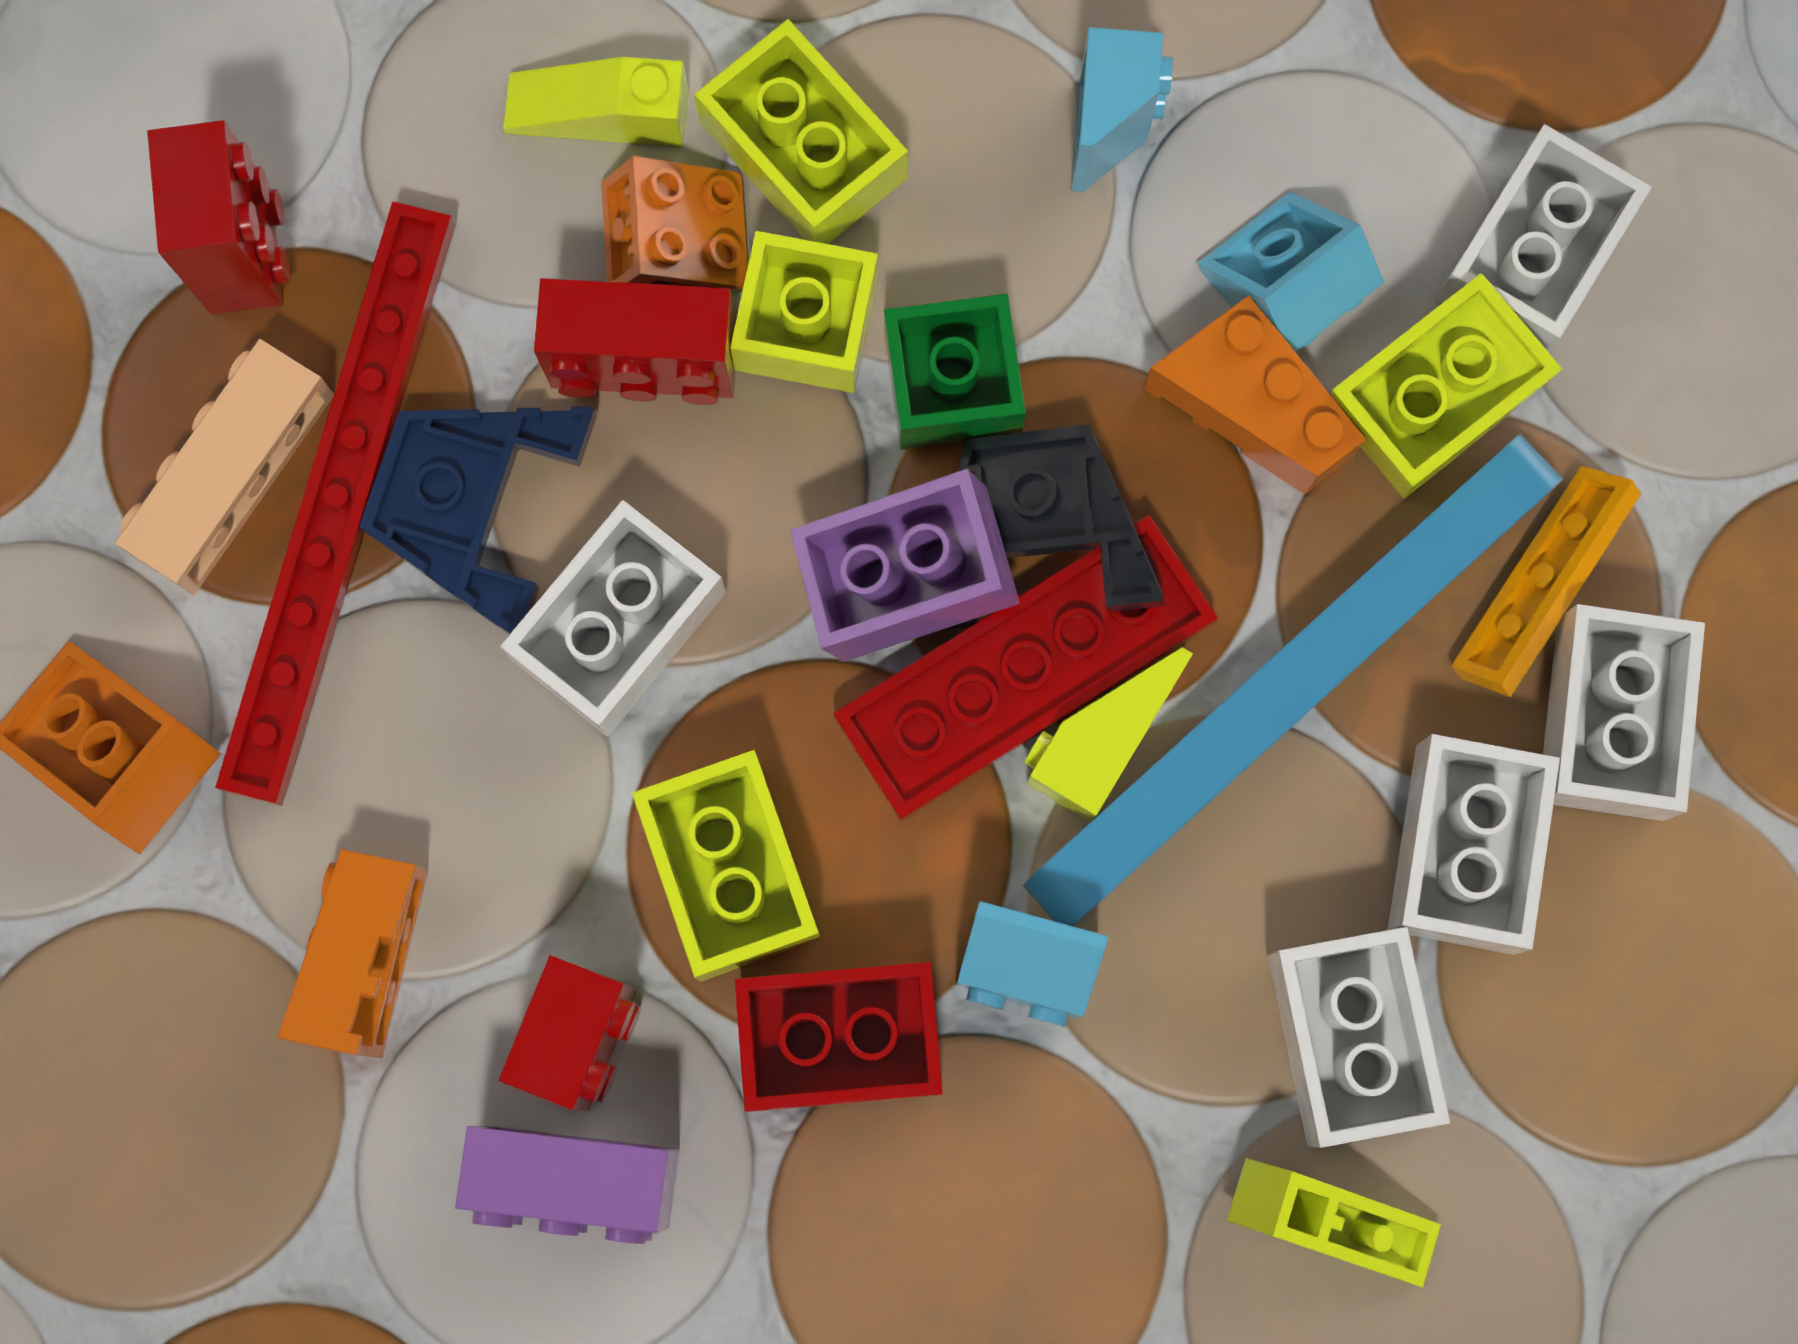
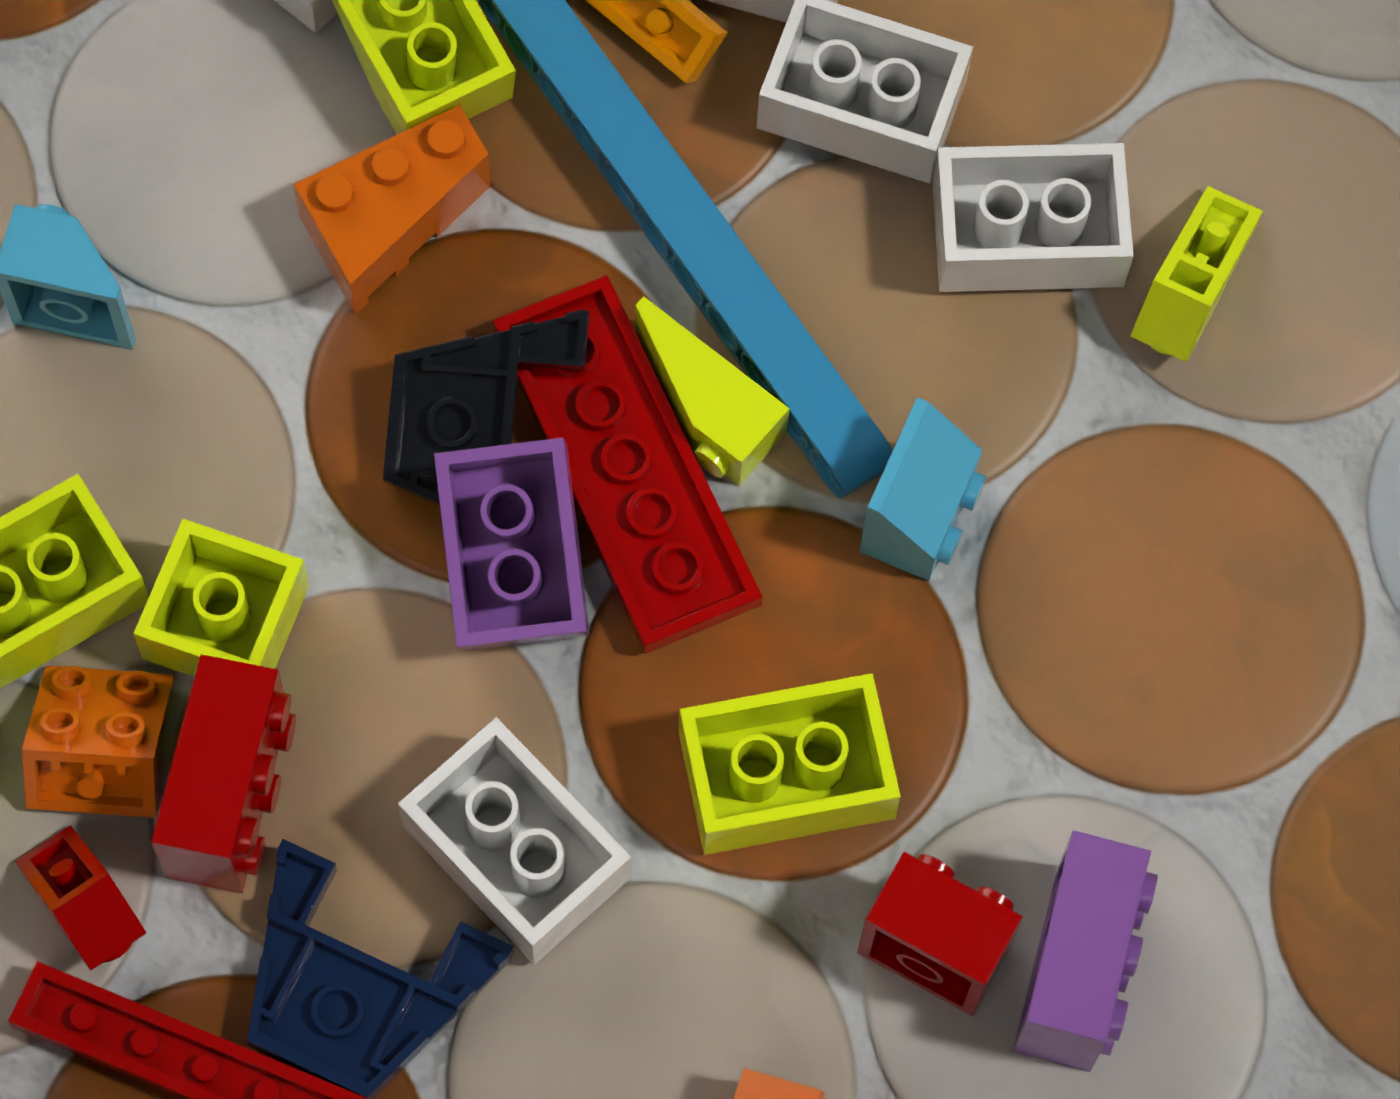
camera: 85 degrees left, 10 degrees down
red brick [734,962,943,1112] -> none
green brick [884,293,1026,450] -> none
medium azure slope [1197,191,1384,352] -> none
none -> red slope [15,825,147,971]

